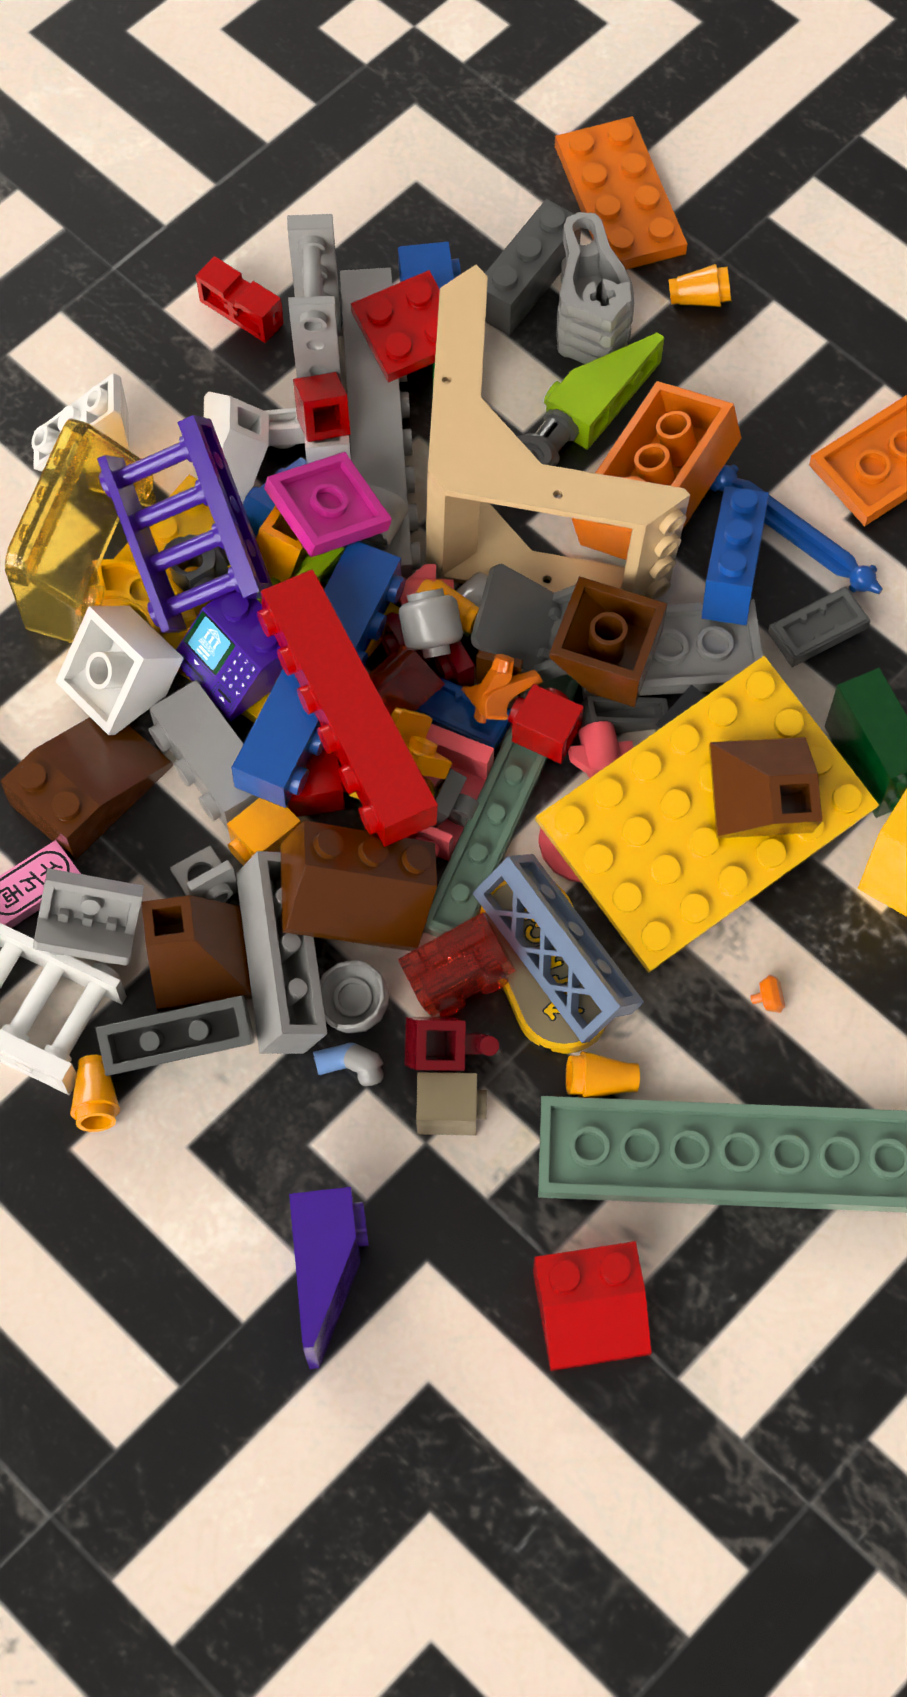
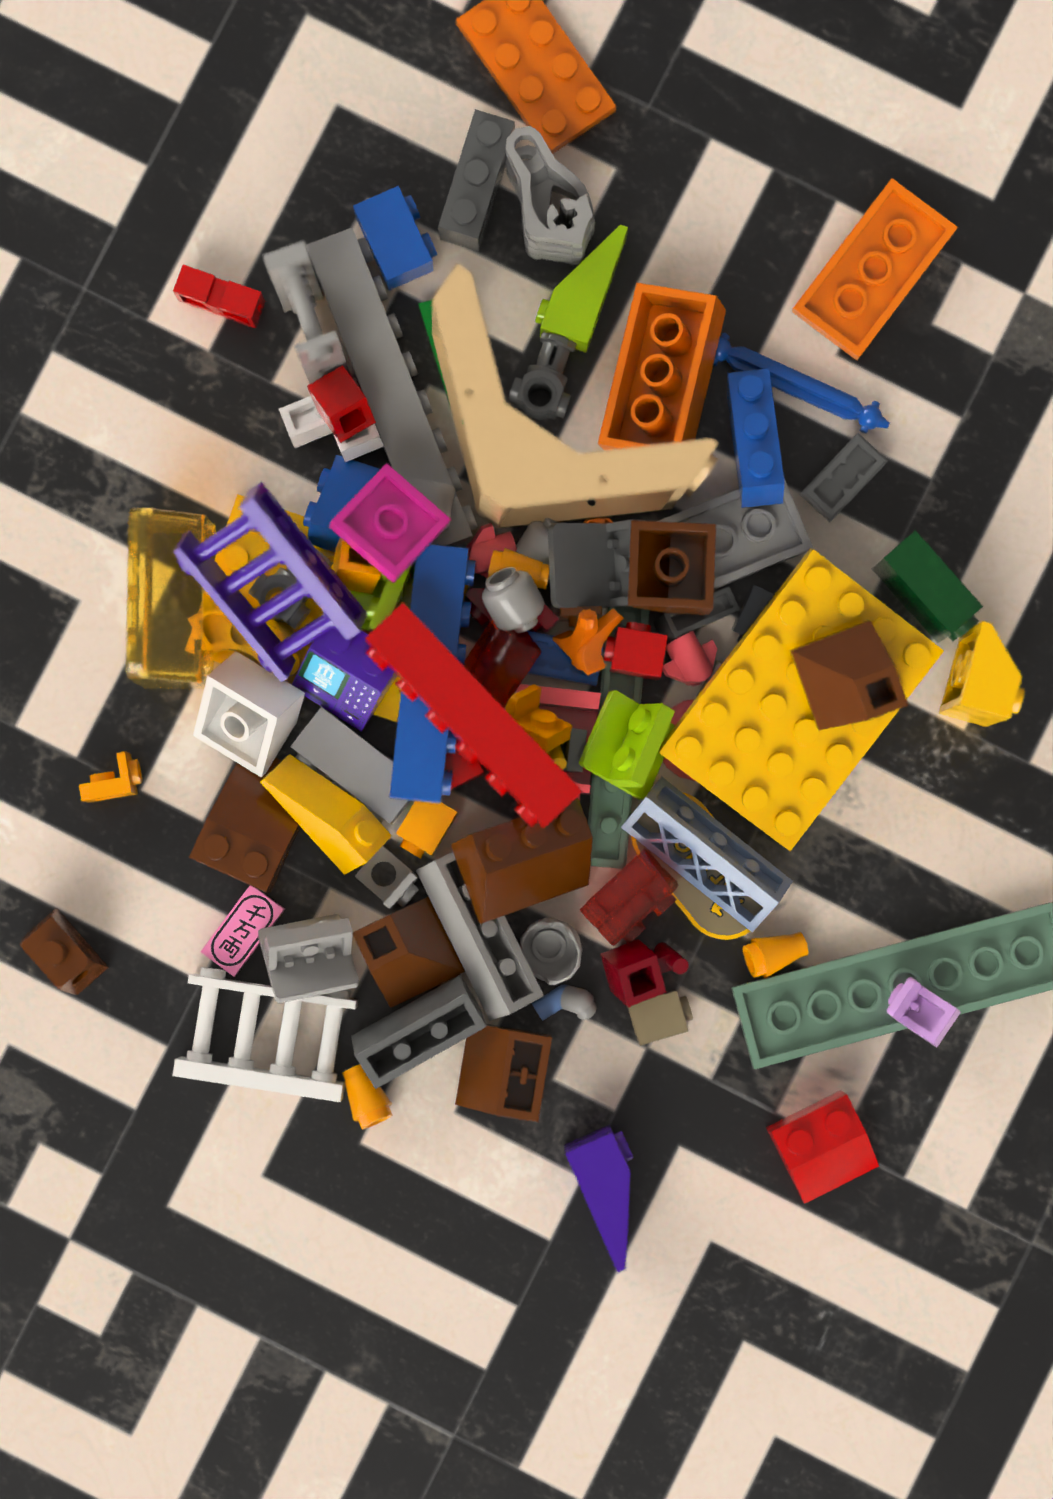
camera: 20 degrees left, 20 degrees up
white slope [32,373,129,471] -> none
white slope [204,391,269,503] -> none
red plate [351,270,440,383] -> none
light orange cone [669,264,731,307] -> none
orange rock [750,975,785,1013] -> none
none -> yellow slope [260,754,392,875]
none -> reddish brown slope [455,1024,552,1122]
none -> lime bracket [579,690,675,800]
none -> lavender bracket [887,977,961,1047]

